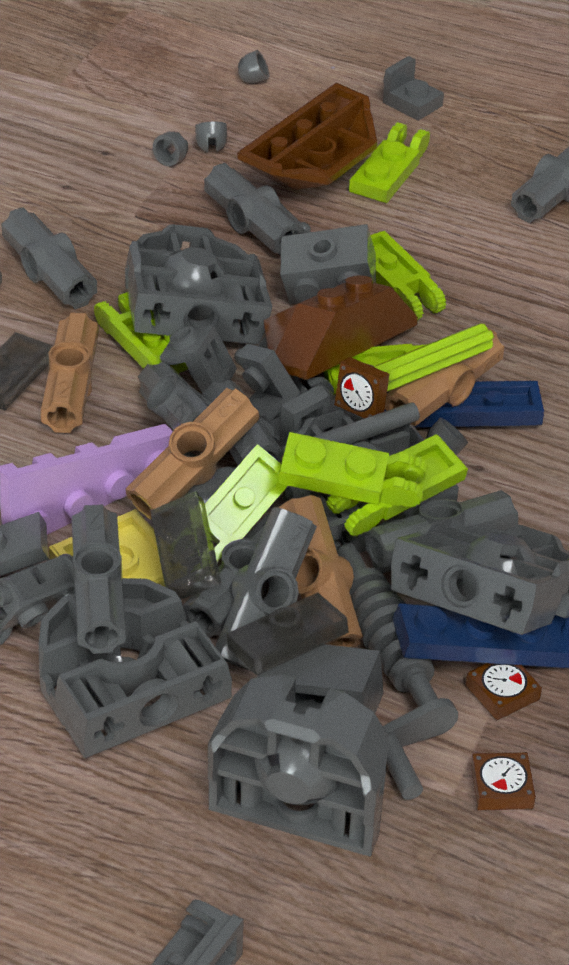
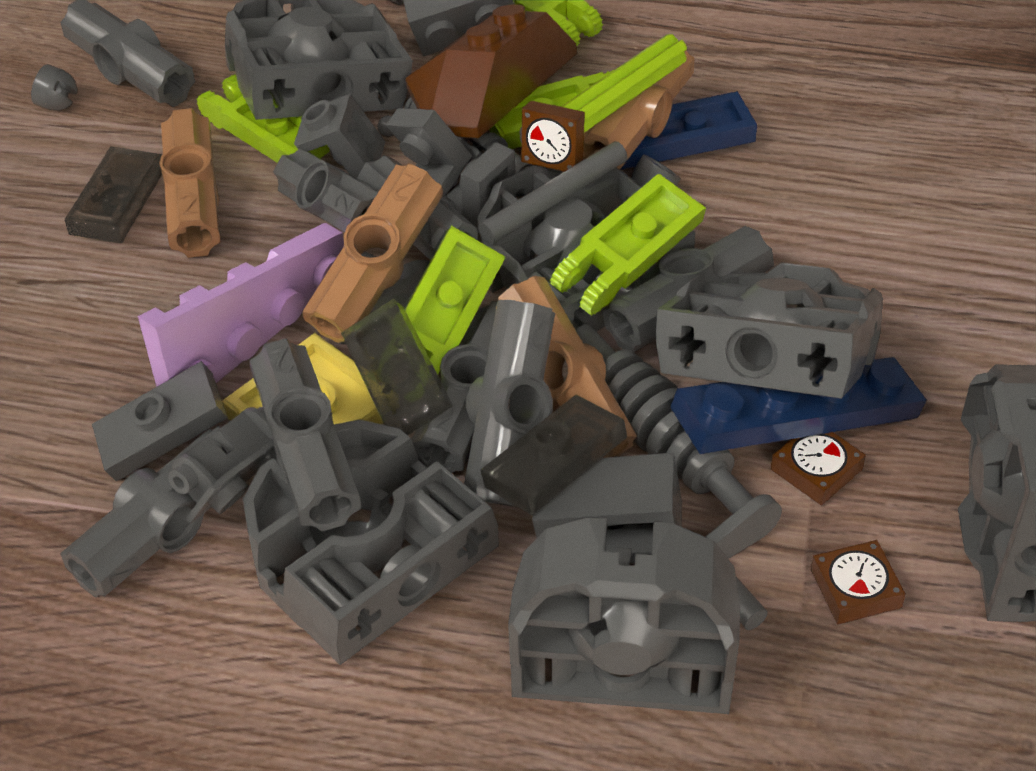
camera: 10 degrees left, 5 degrees up
lime hinge [278,432,428,508] -> none

